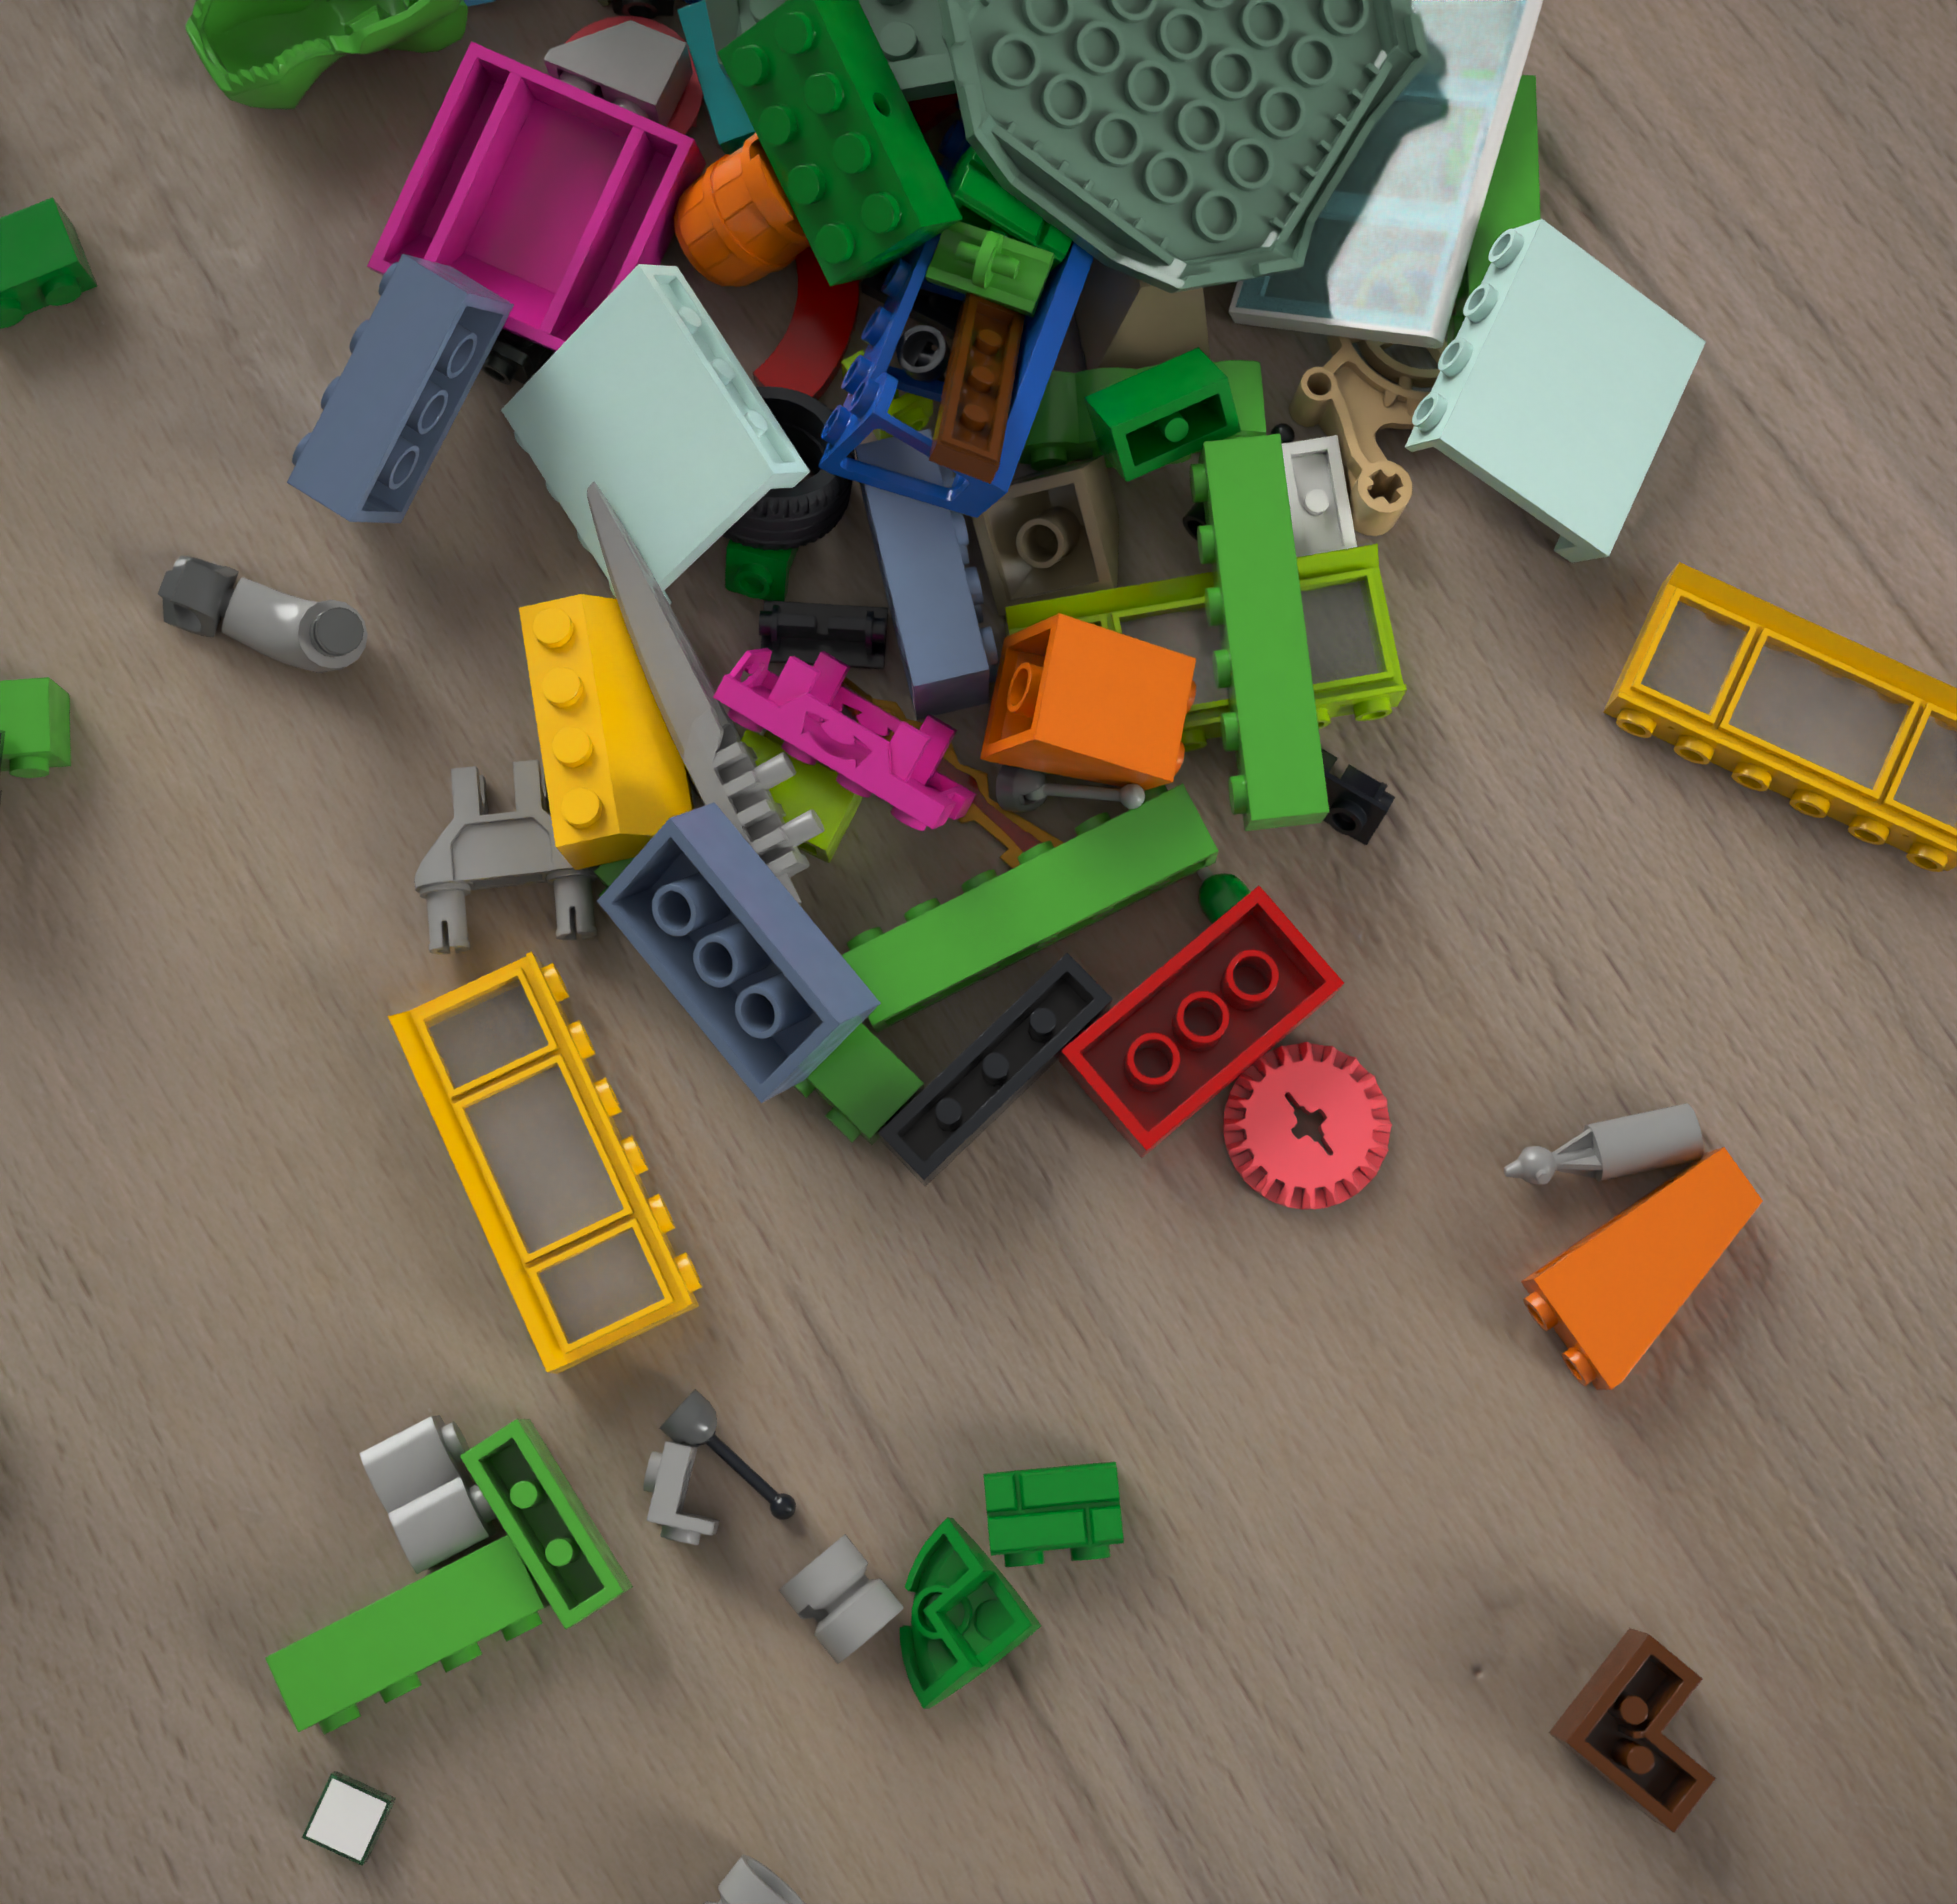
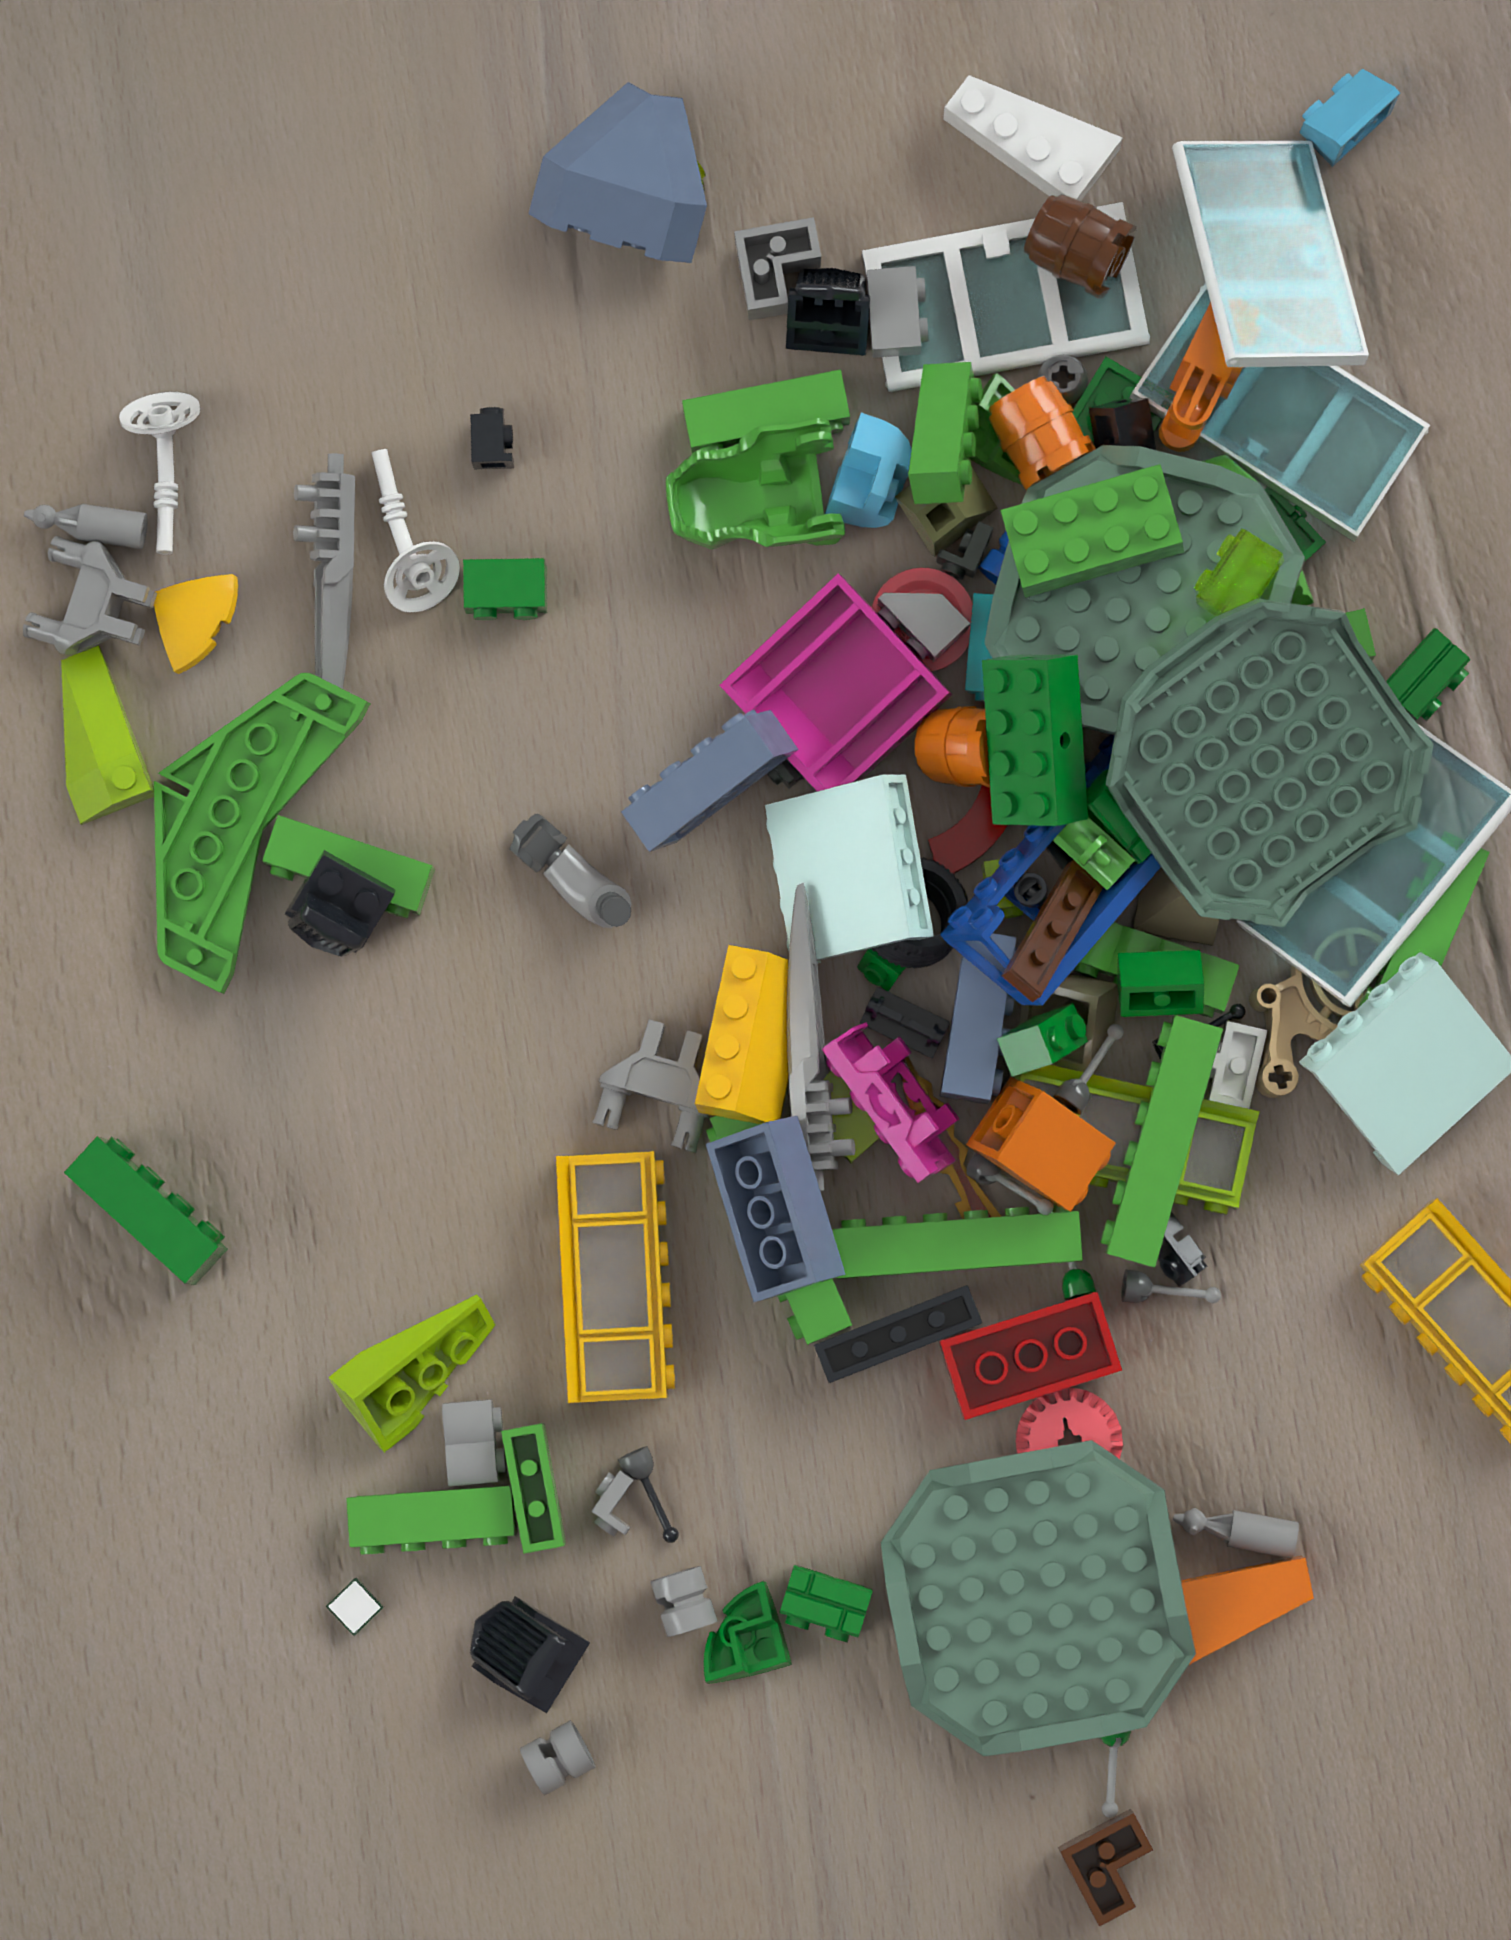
camera: 30 degrees right, 5 degrees up
none -> lime wedge [328,1294,496,1453]
none -> black piece [470,1596,590,1713]
none -> sand green plate [881,1440,1196,1756]
none -> green brick [997,1003,1088,1077]
none -> hinge [1053,1024,1124,1115]
none -> light grey hinge [1100,1731,1131,1818]
none -> hinge [1121,1269,1221,1303]

